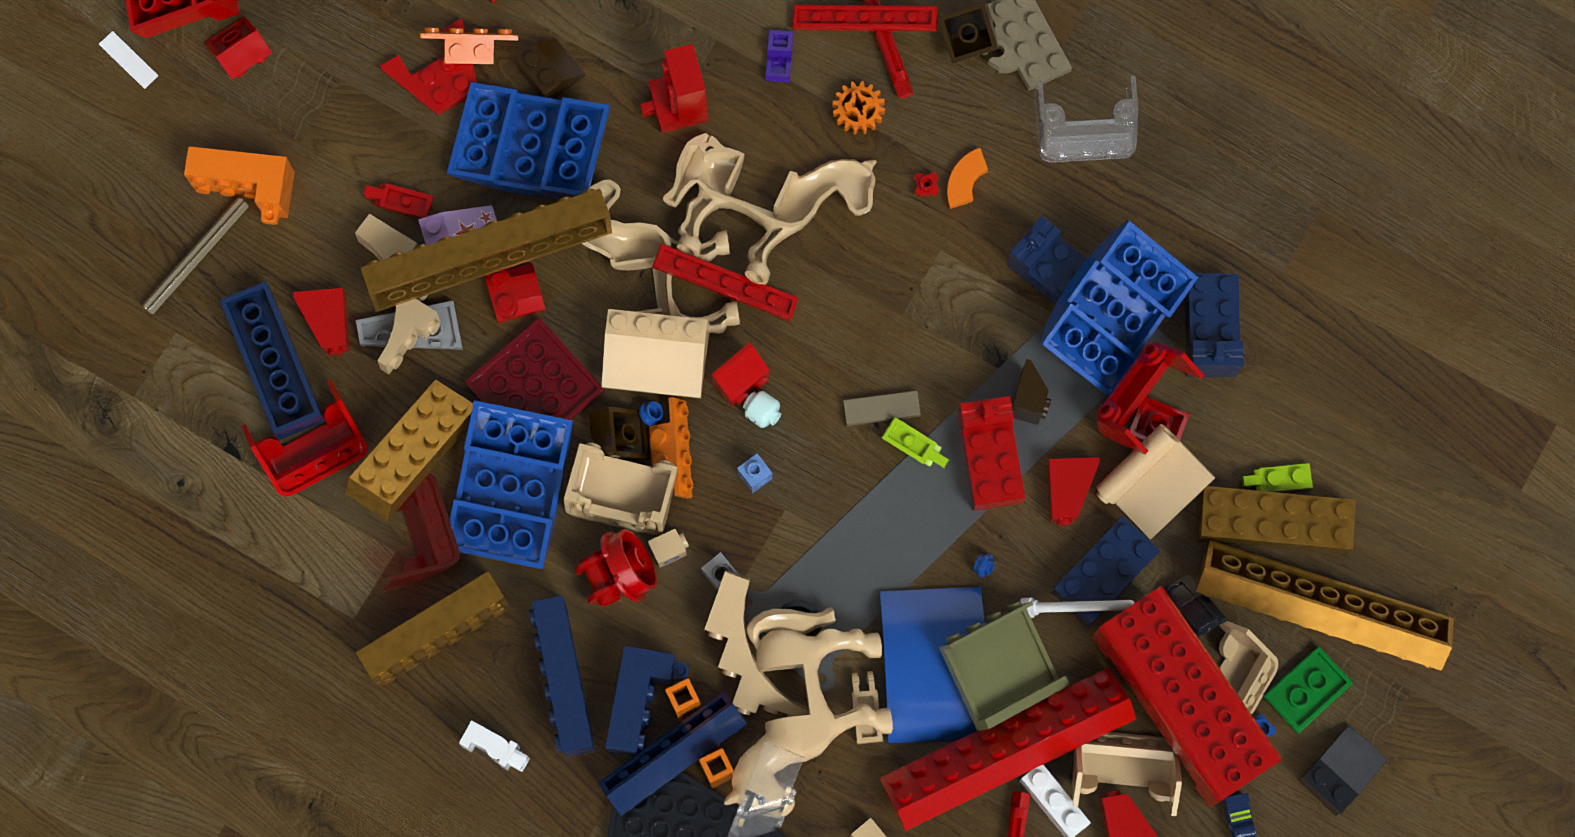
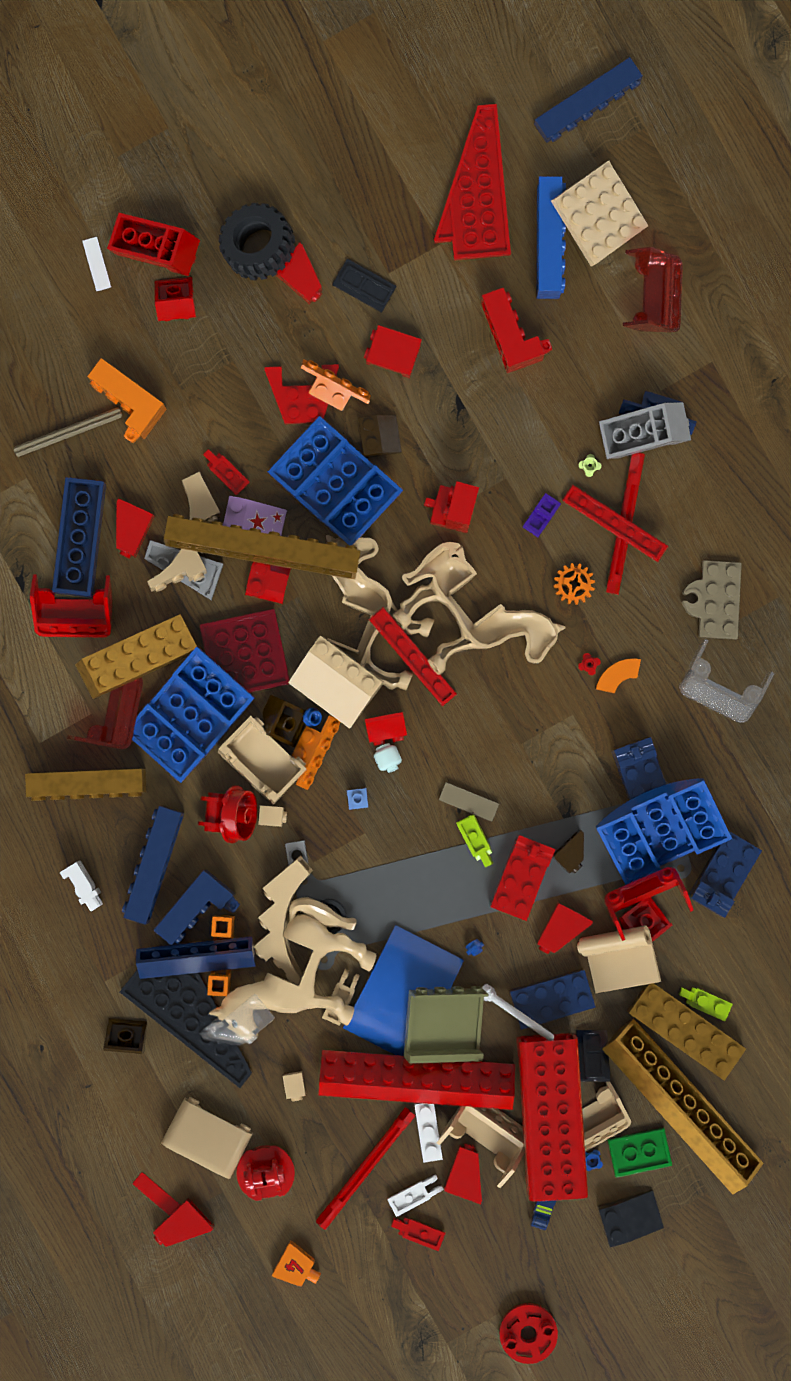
camera: 30 degrees right, 10 degrees up
dark brown slope [938,2,999,64] -> none

